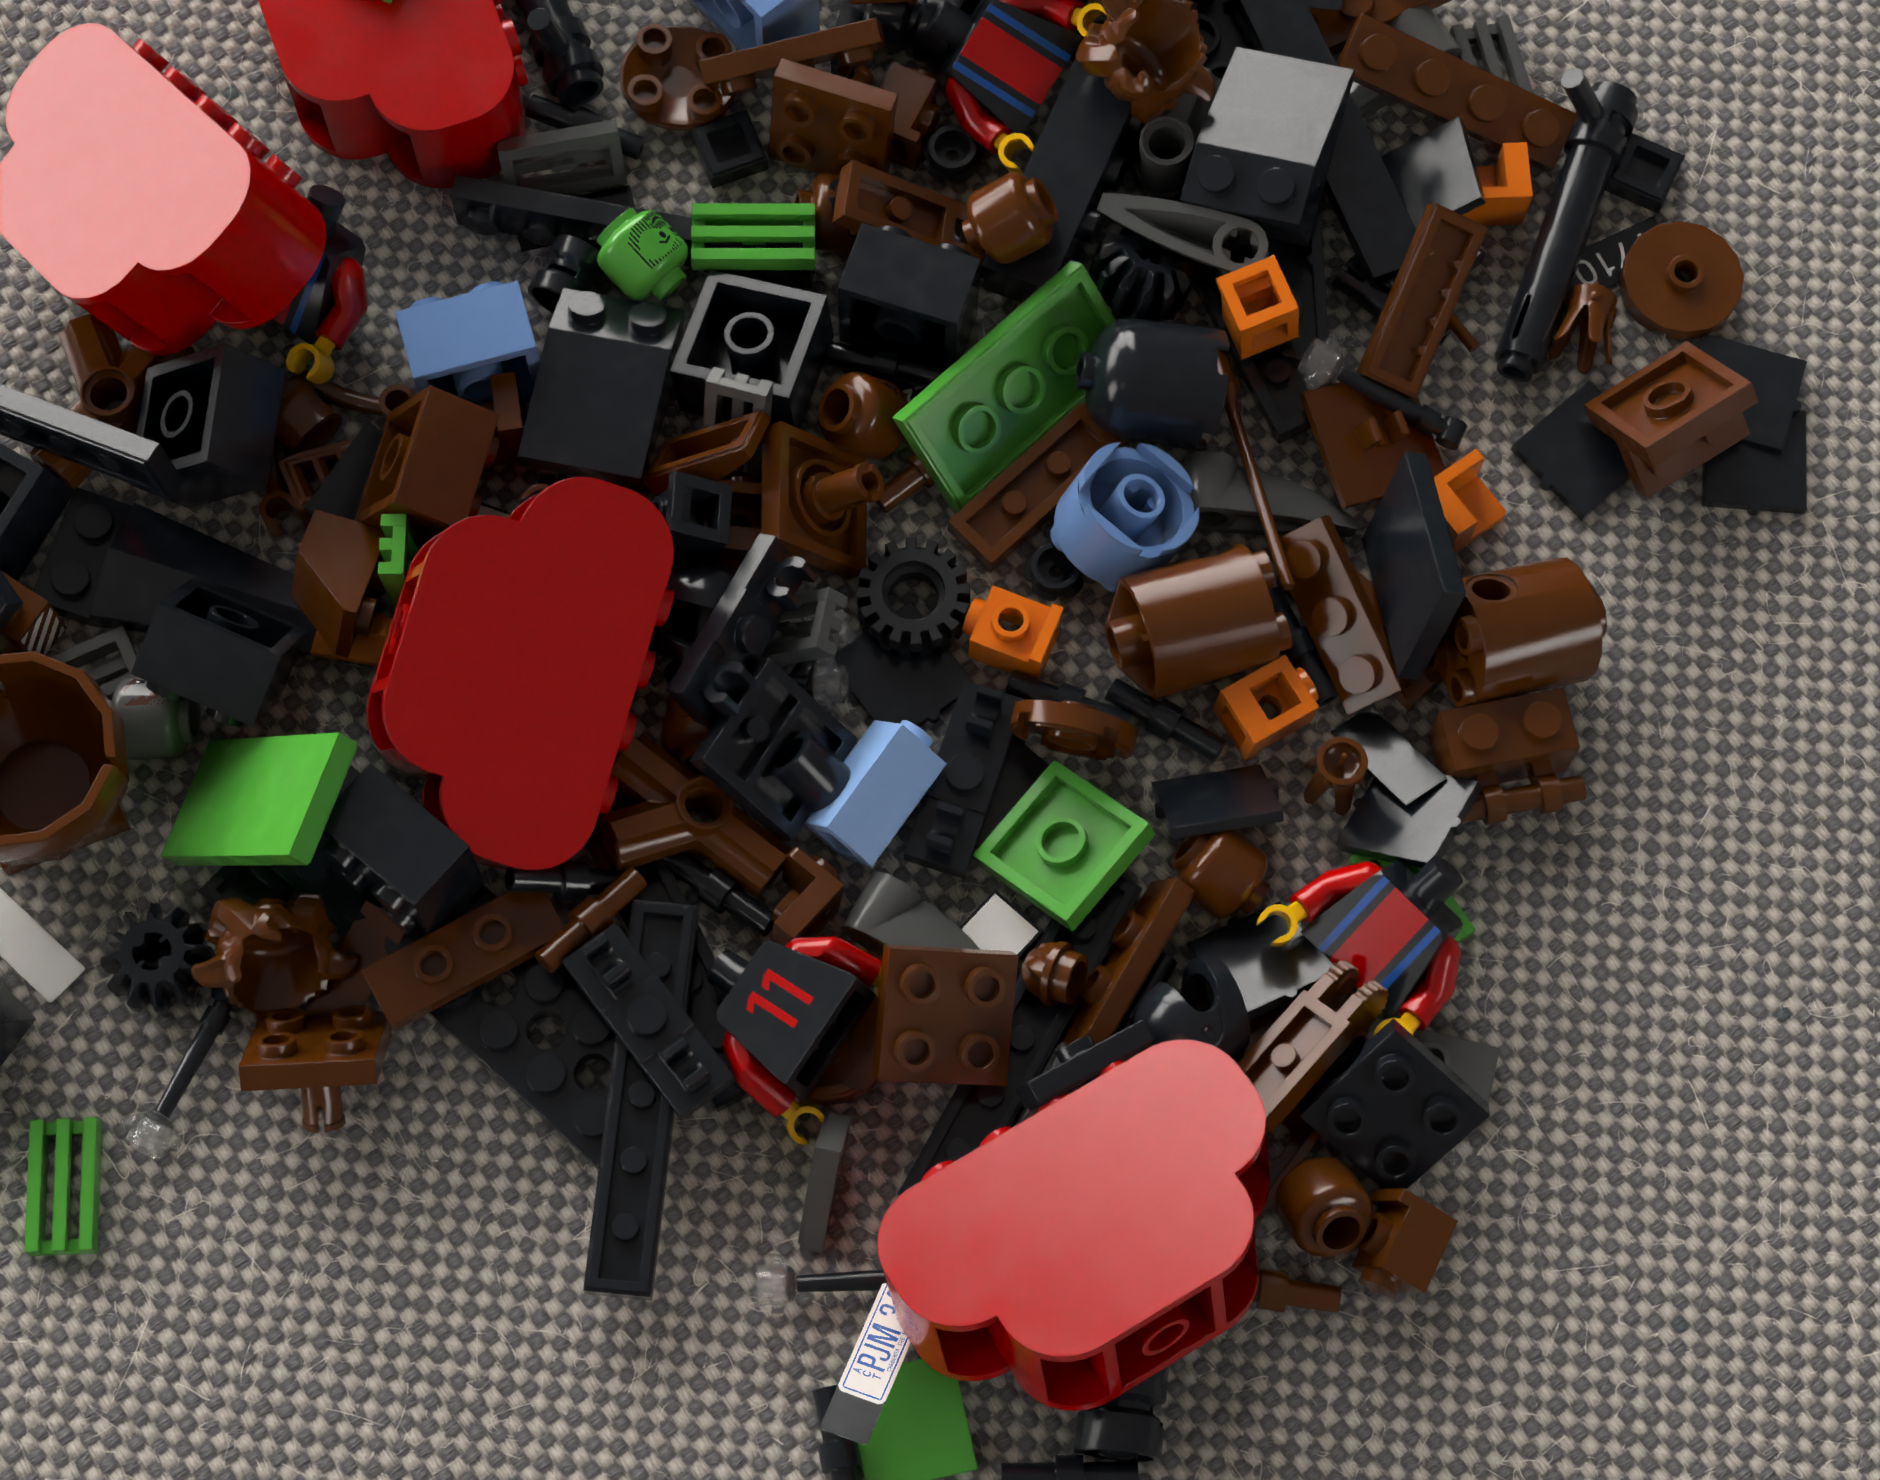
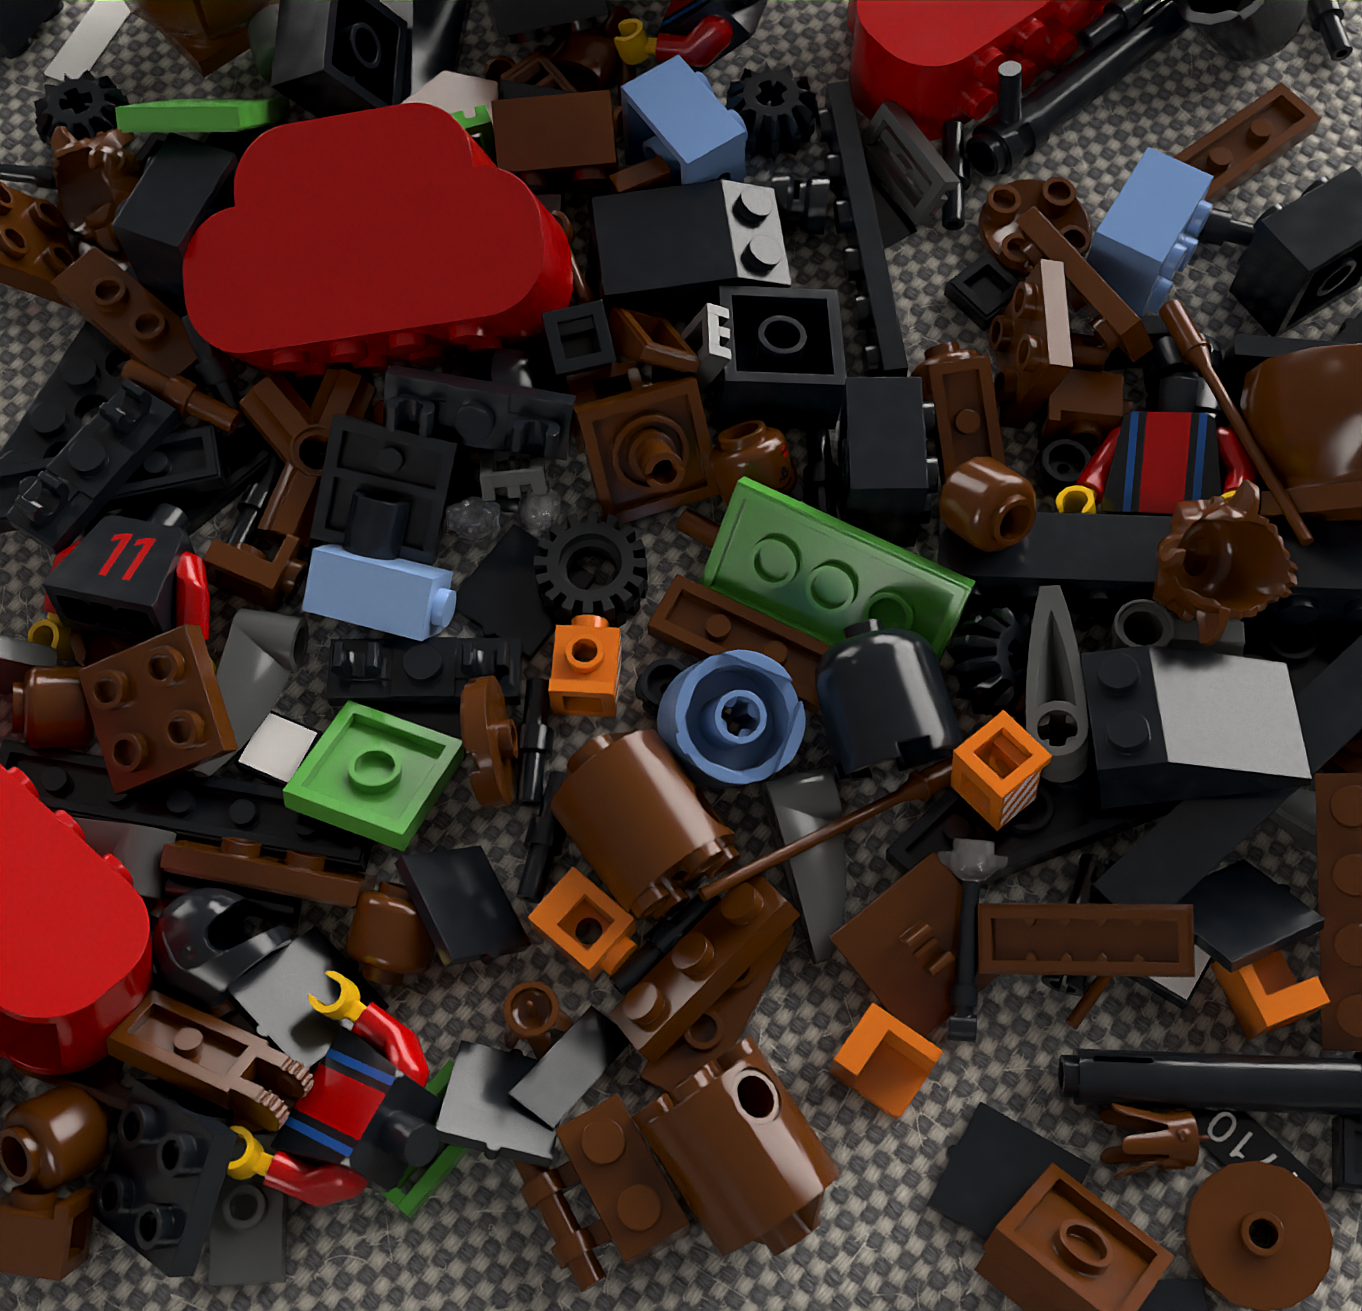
camera: 75 degrees right, 5 degrees down
bright green head [596,208,688,301] -> none
bright green tile [691,203,816,270] -> none
black plate [1015,1019,1154,1111] -> none
reddish brown plate [1022,941,1088,1007] -> none
black tile [1362,451,1466,680] -> none
none -> reddish brown head [12,666,95,750]
none -> black gear [724,61,818,162]

